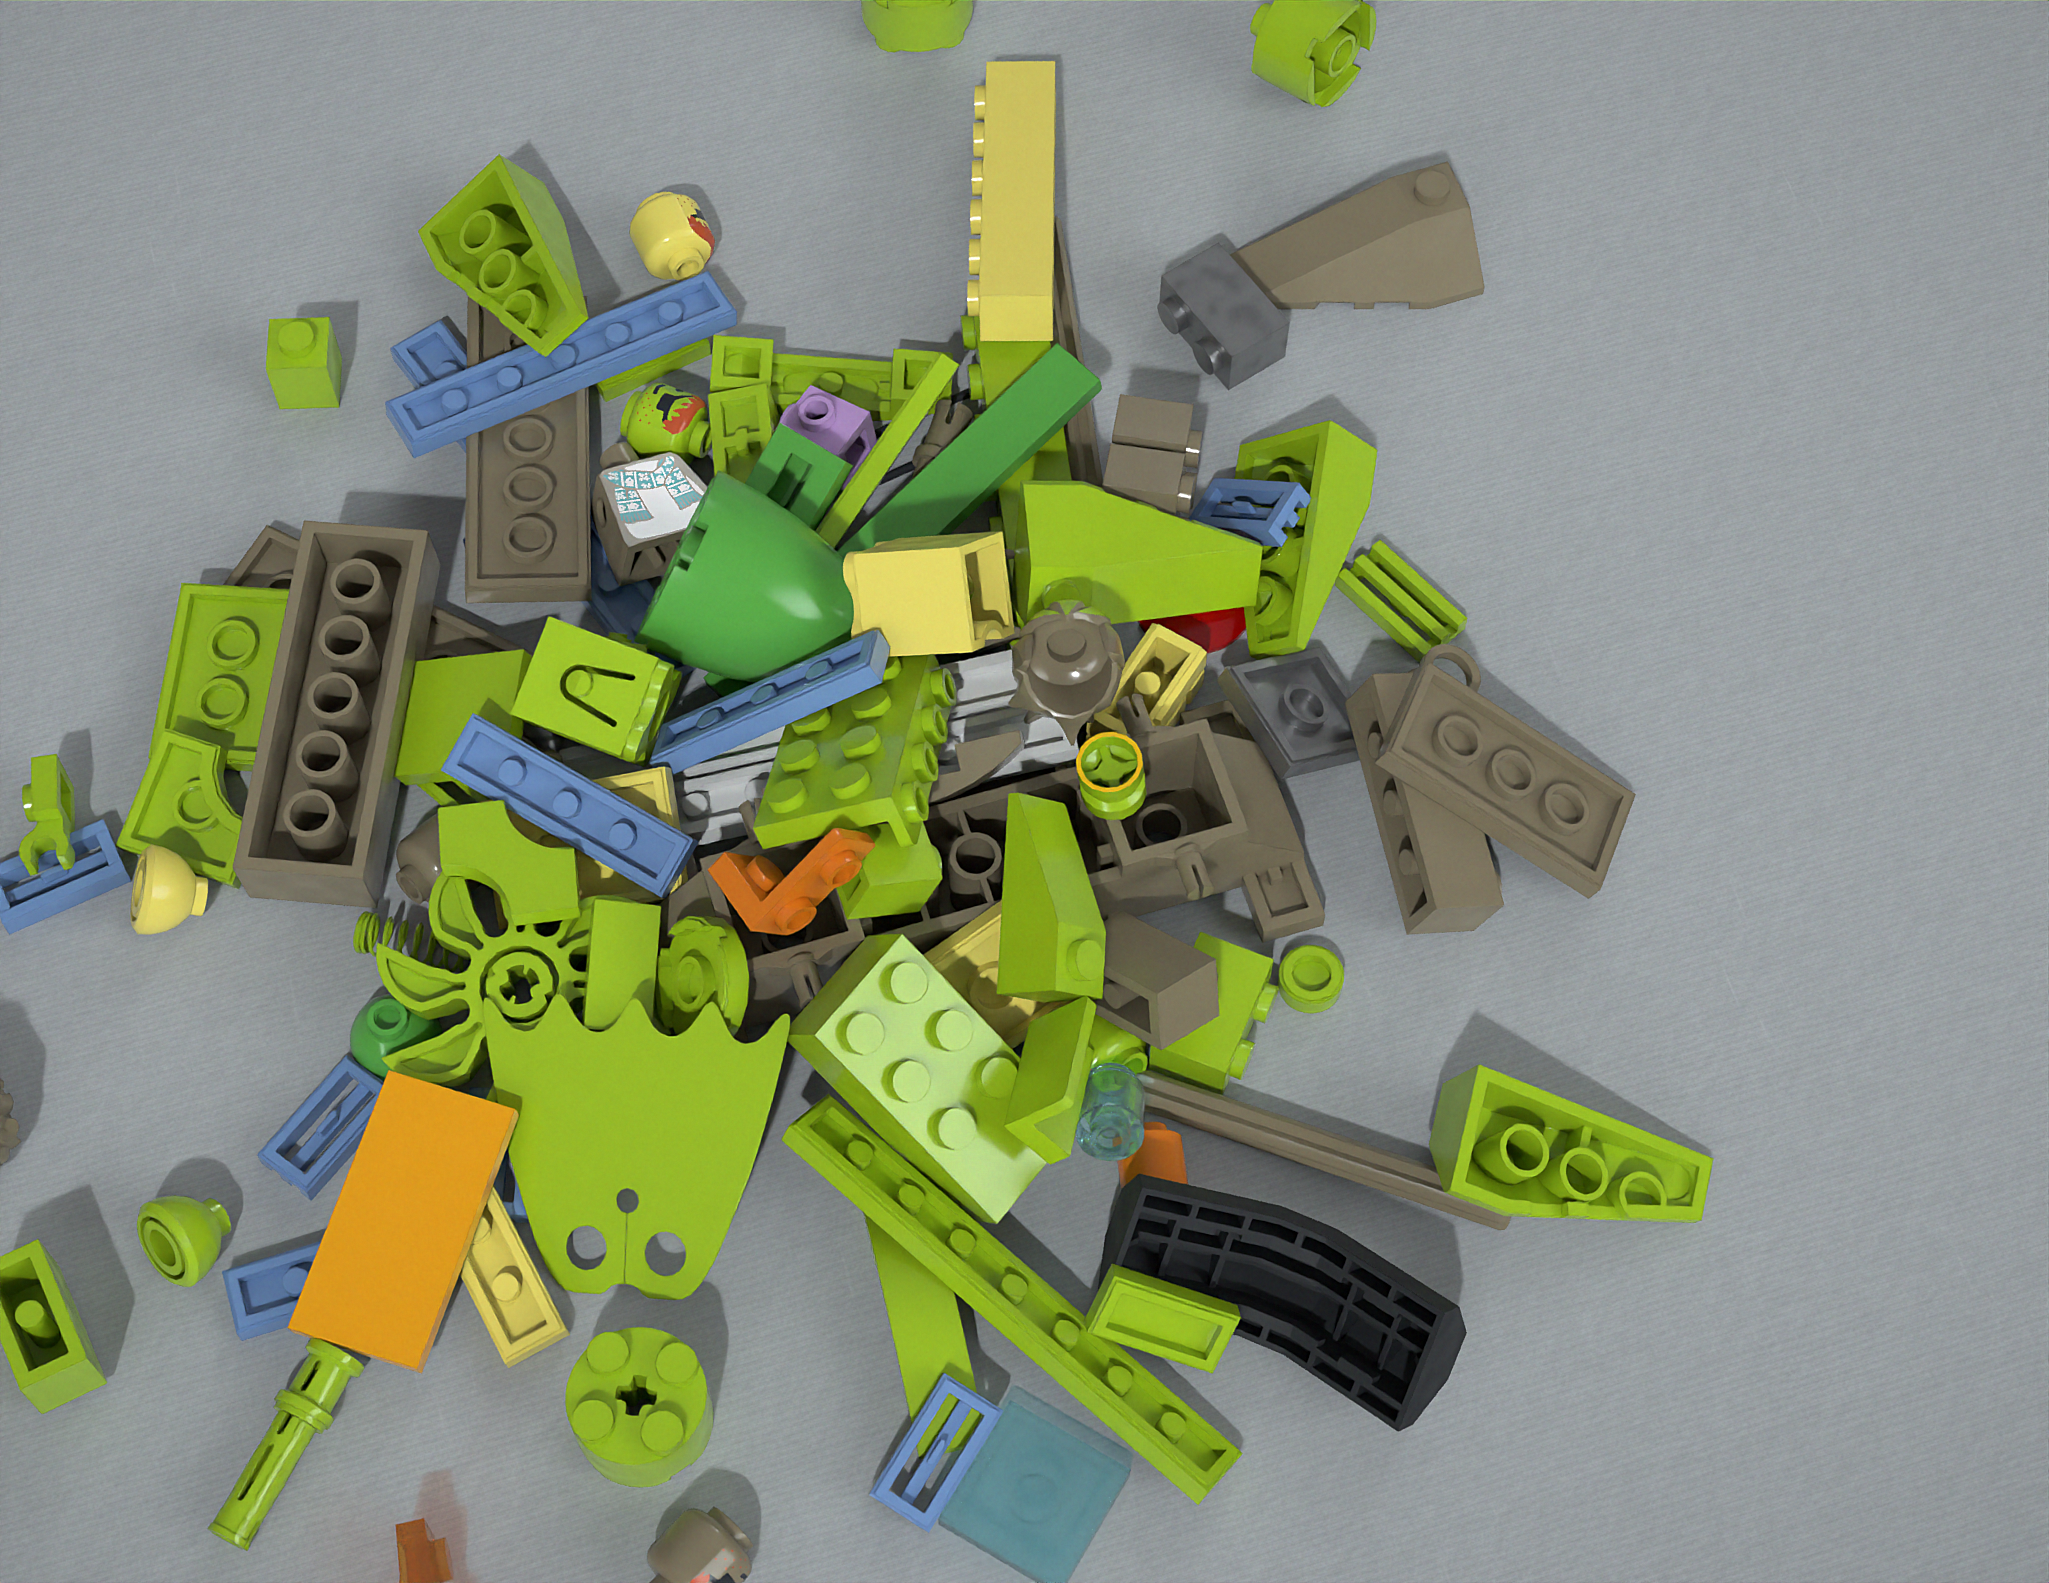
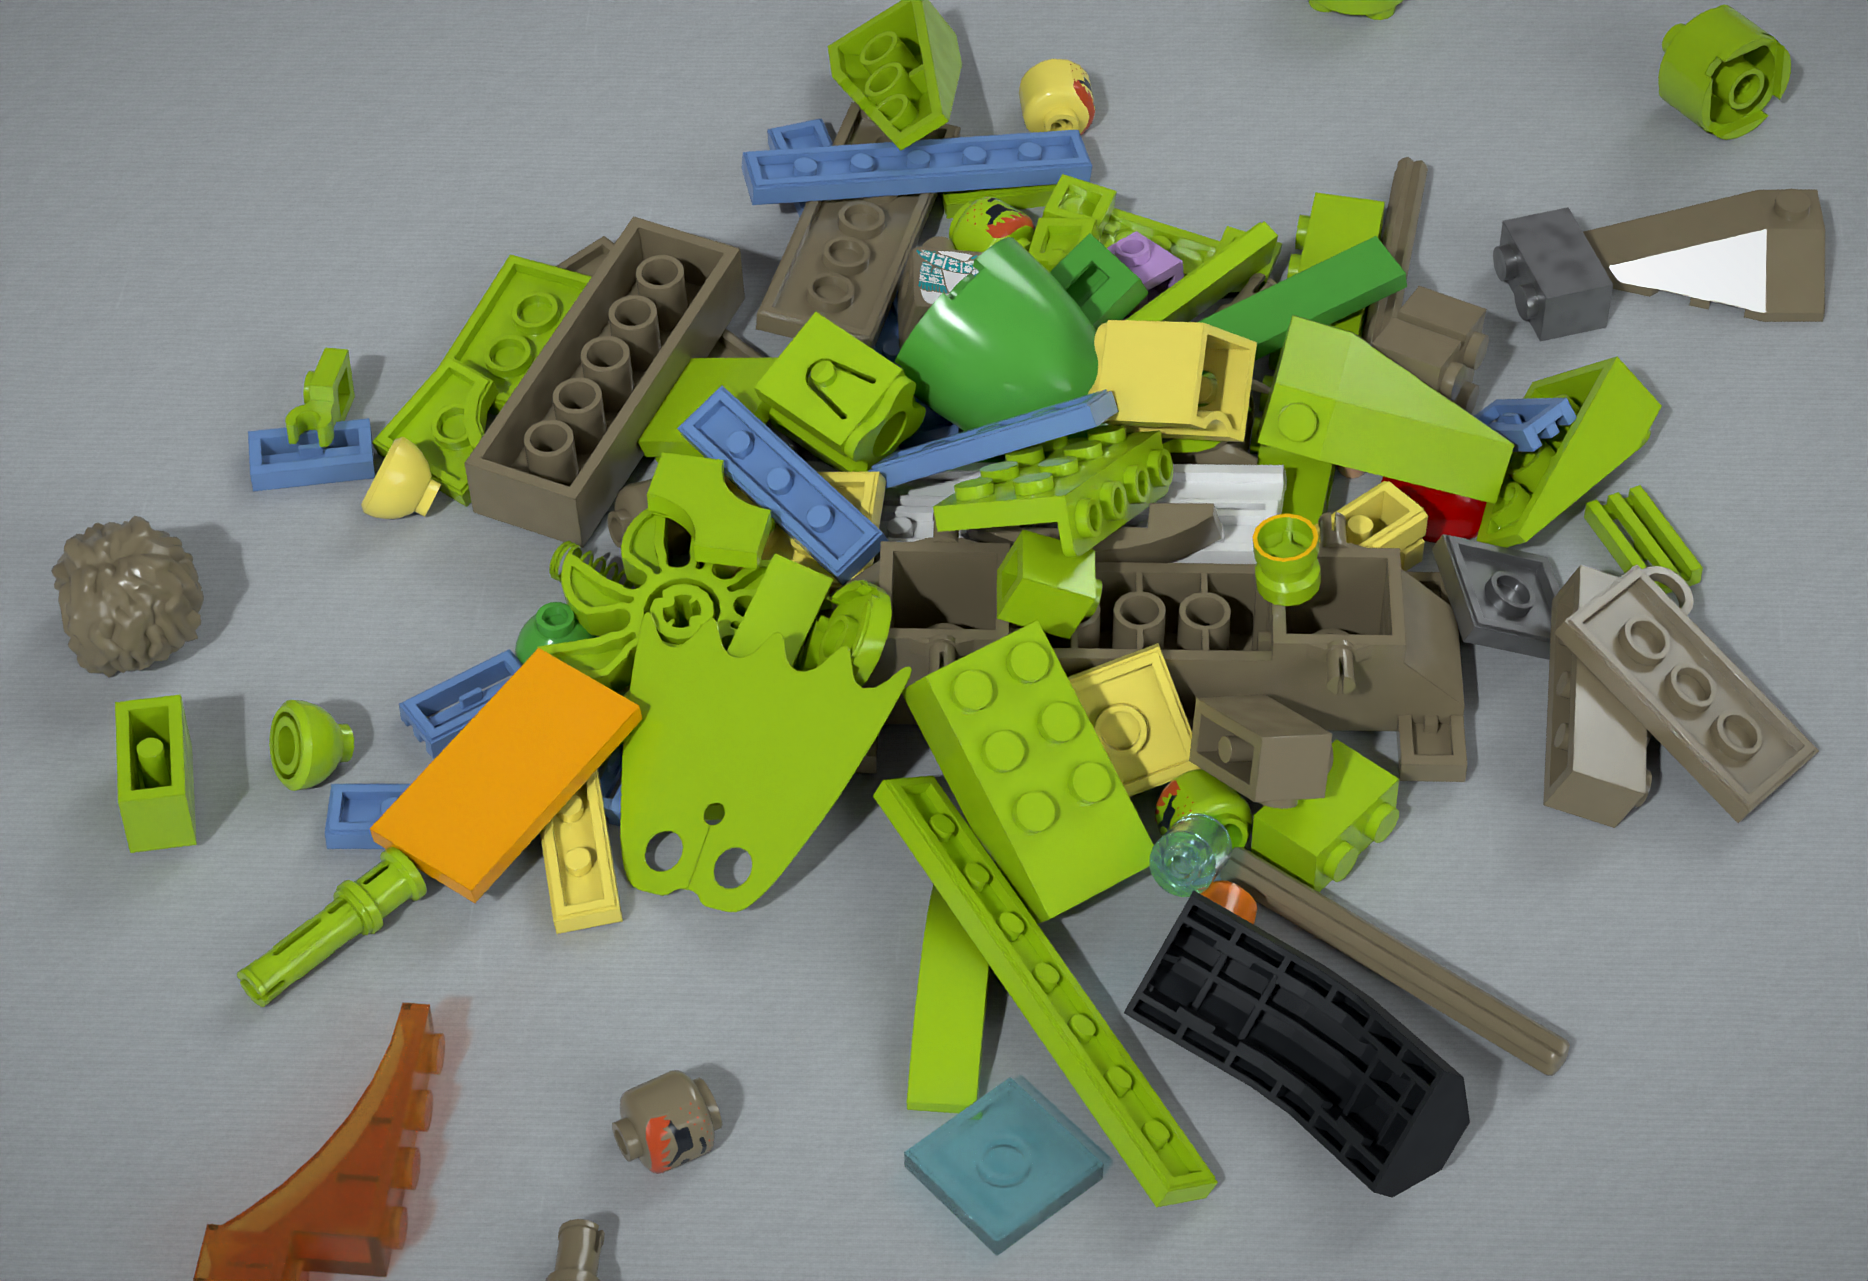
camera: 20 degrees right, 15 degrees down
lime brick [266,317,342,409] -> none
lime brick [565,1327,713,1488] -> none
orange bracket [707,828,875,936] -> none
medium blue tile [868,1373,1003,1533] -> none
light yellow brick [967,61,1056,341] -> none
lime slope [997,792,1106,1003] -> none
lime panel [1004,996,1097,1165] -> none
dark tan hair [1008,599,1125,746] -> none
lime tile [1084,1264,1241,1374] -> none
lime tile [1277,945,1344,1014] -> none
lime wedge [1428,1064,1714,1223] -> none

